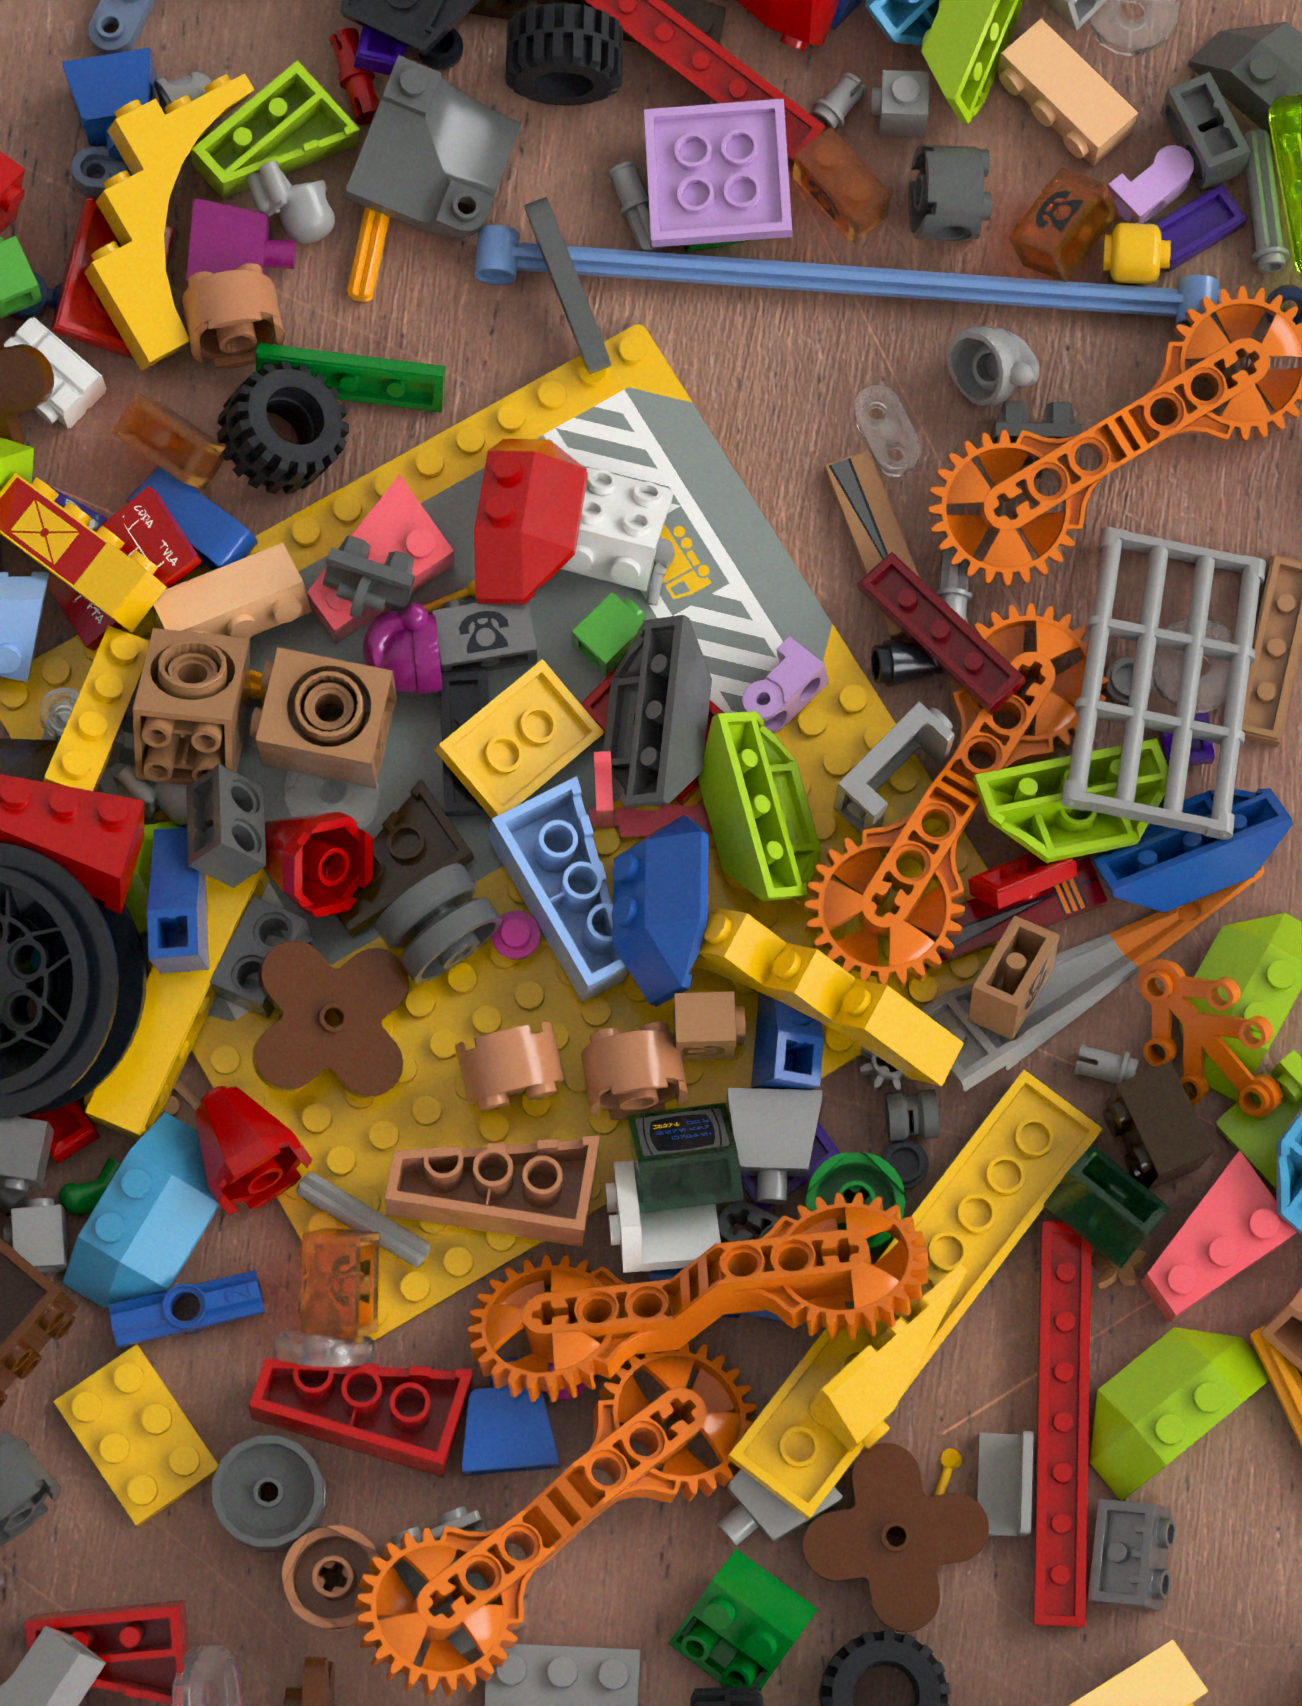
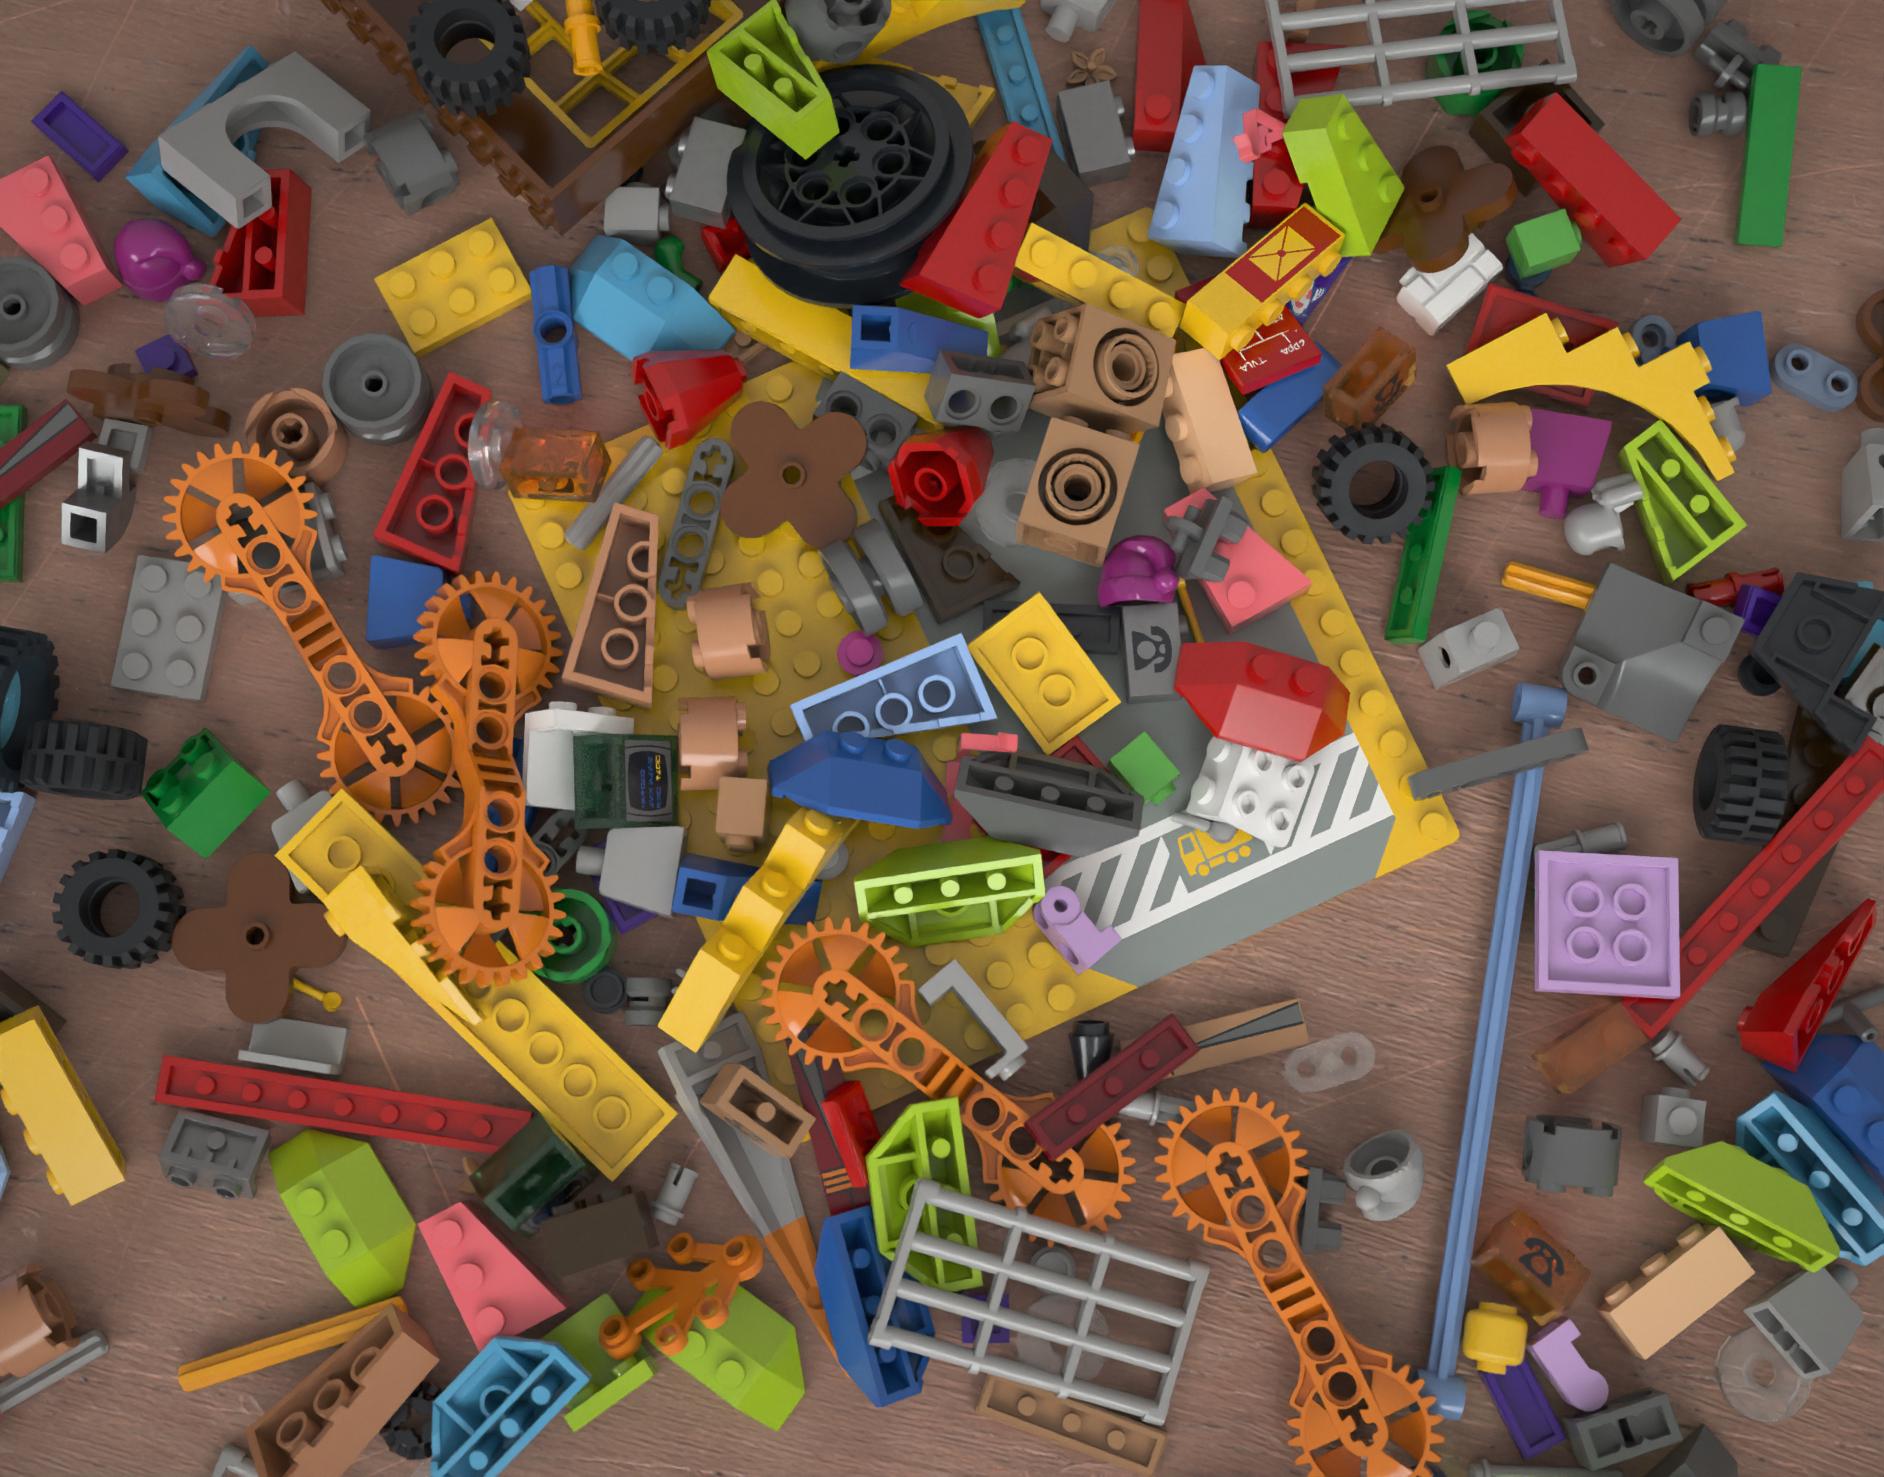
camera: 95 degrees right, 5 degrees up
none -> dark grey beam [658,438,735,611]
none -> light grey torso [1417,608,1520,690]

